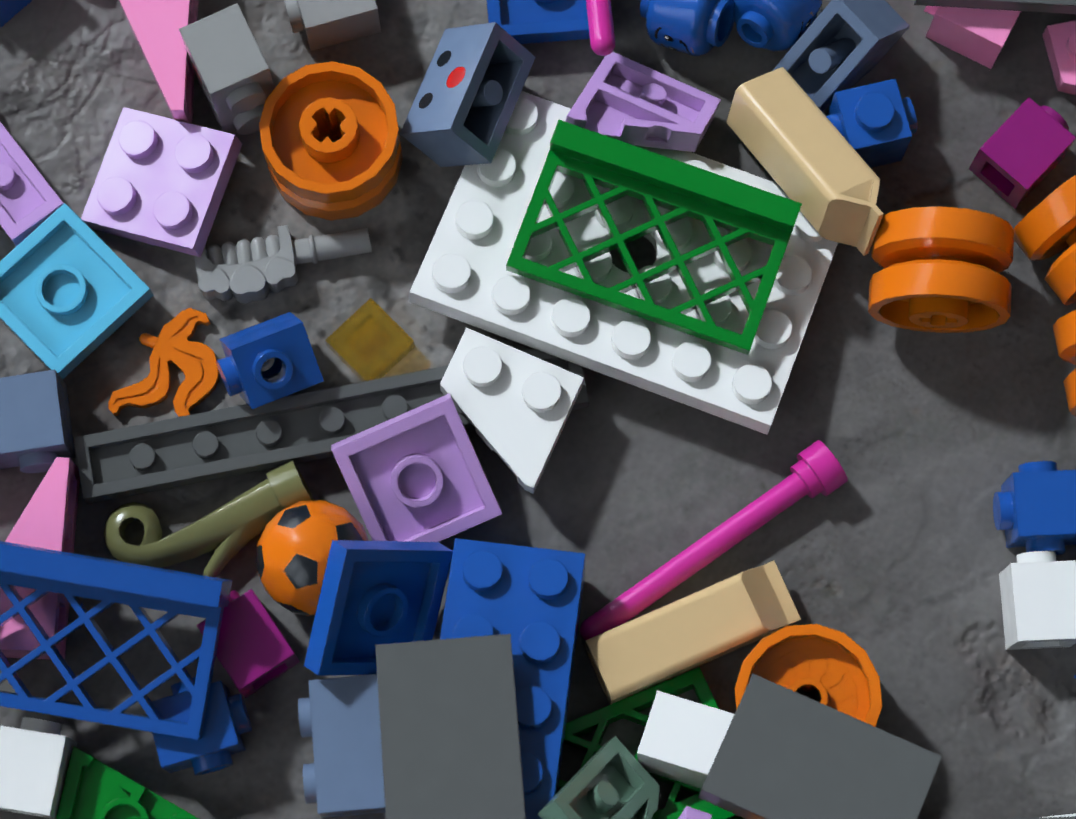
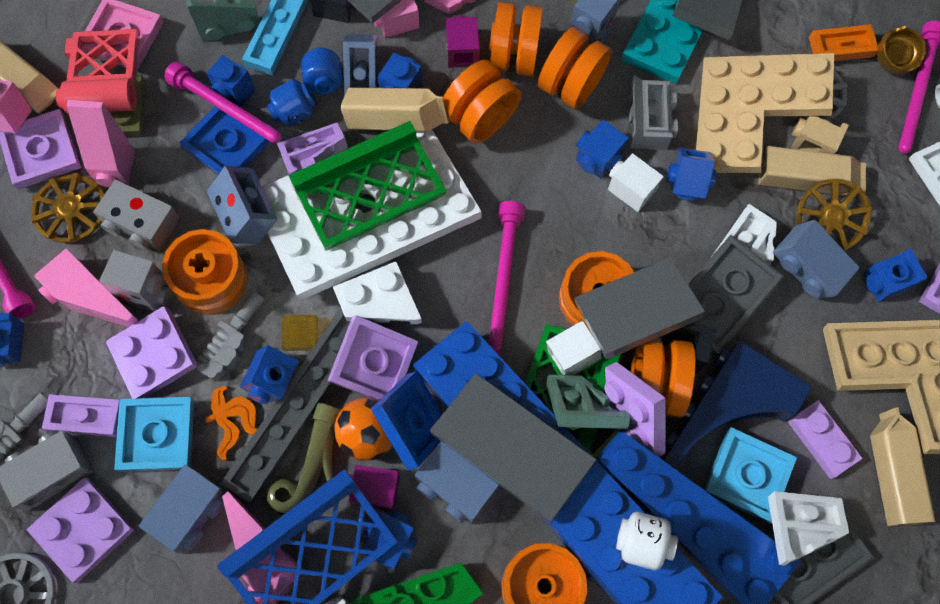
camera: 50 degrees left, 5 degrees down
tan piece [584,560,801,705] -> none

